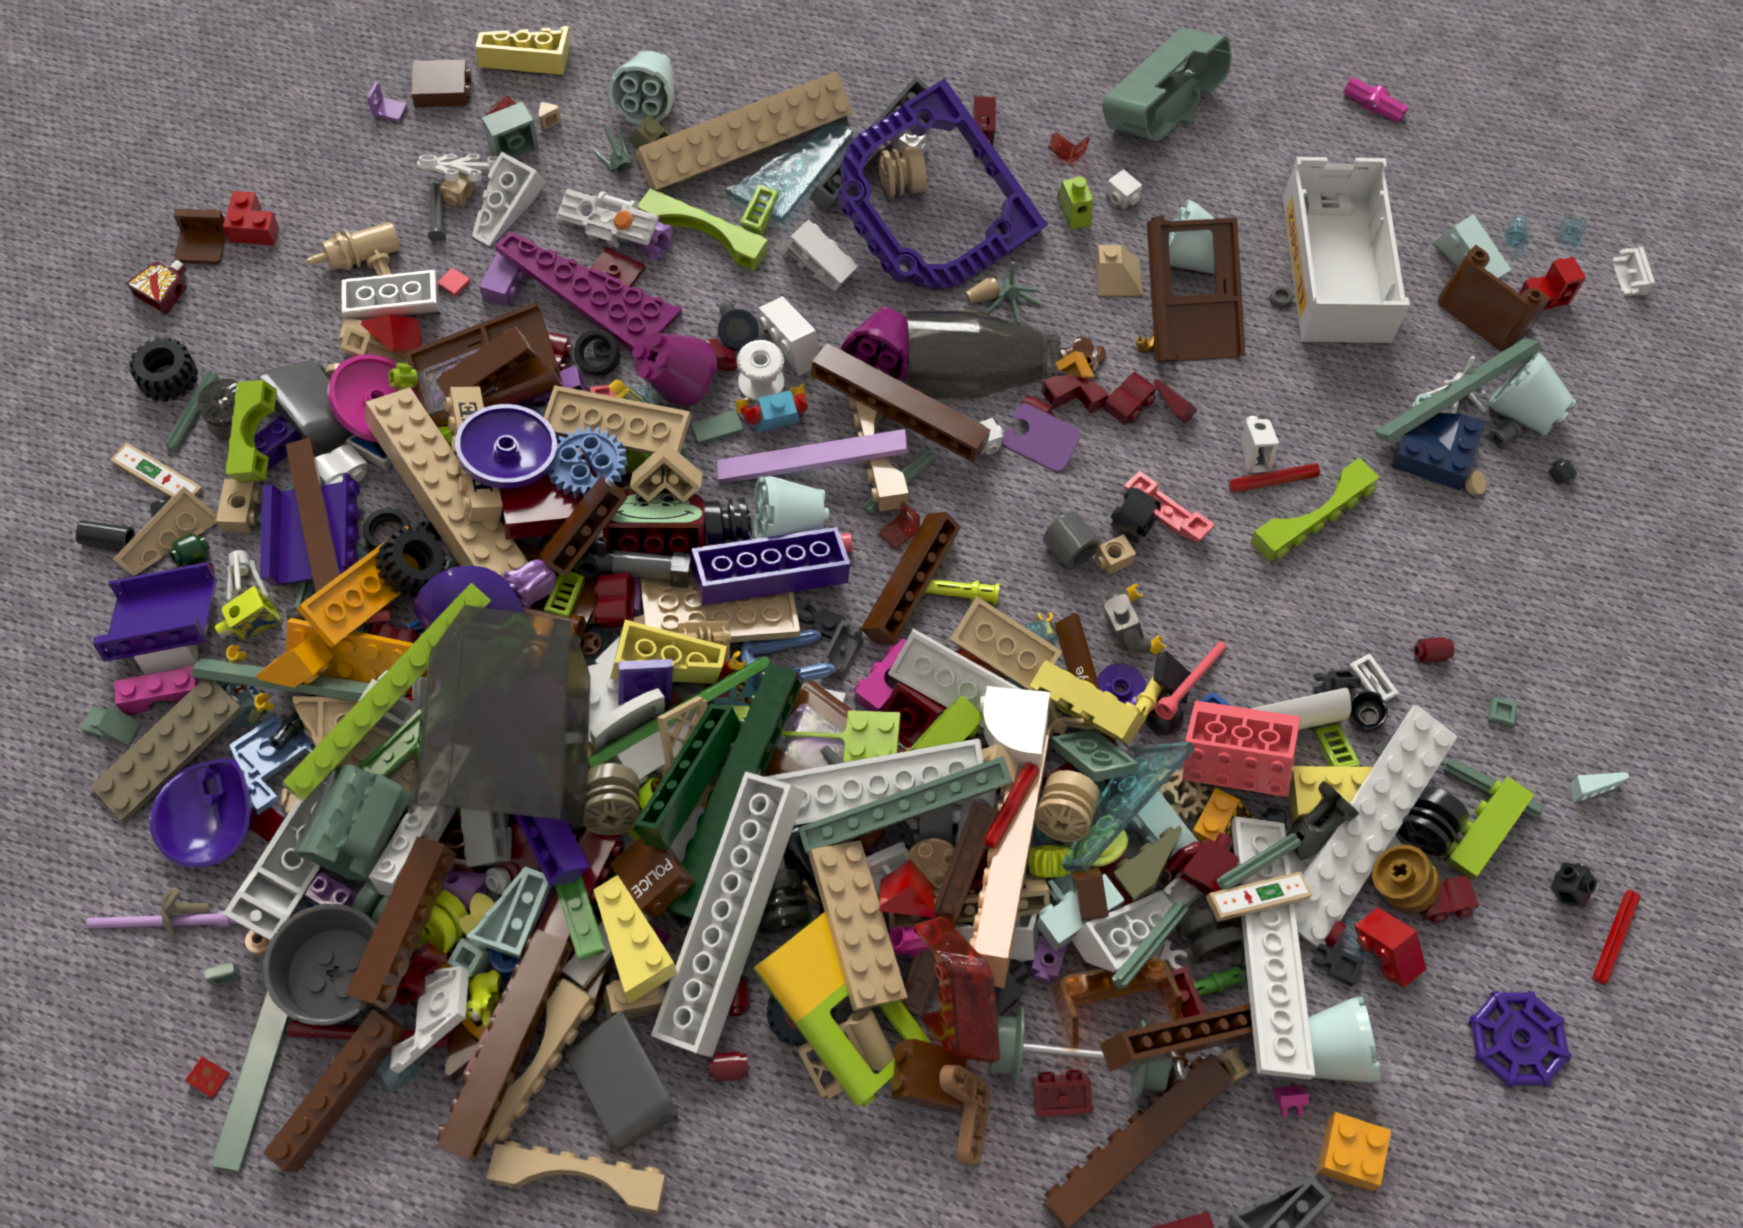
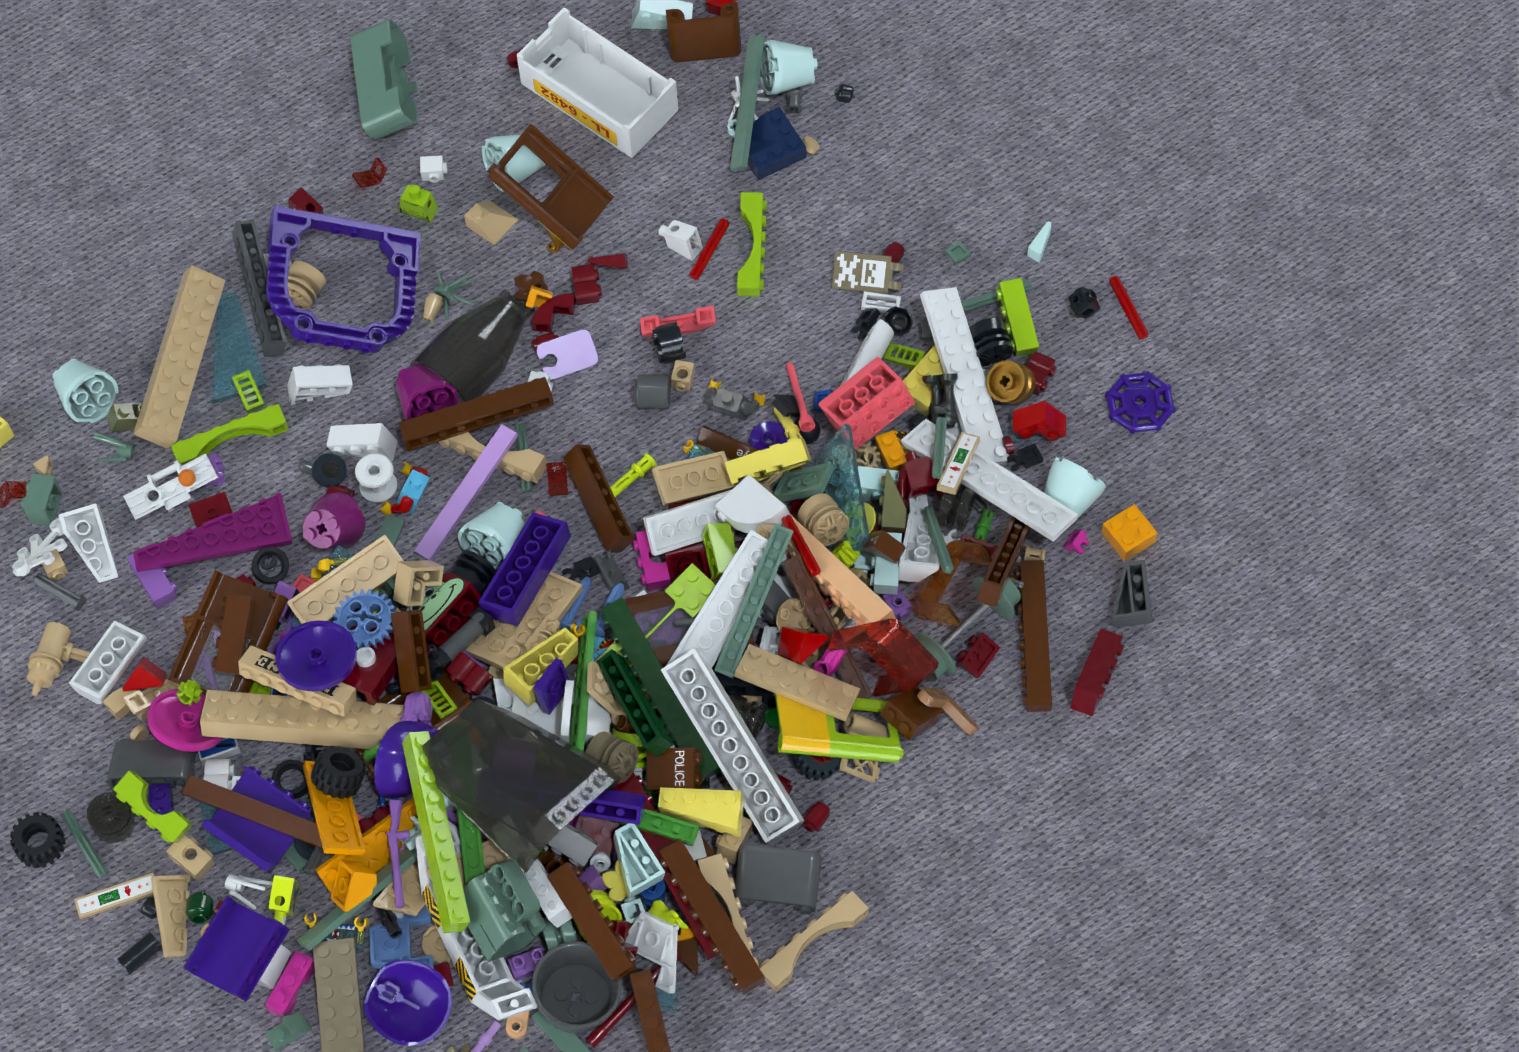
camera: 45 degrees left, 0 degrees up
coral tile [437,268,471,297] -> none
dark grey tile [1269,286,1293,308] -> none
none -> white tile [356,647,376,667]
none -> medium lavender piece [386,800,410,909]
none -> dark tan tile [832,250,904,294]

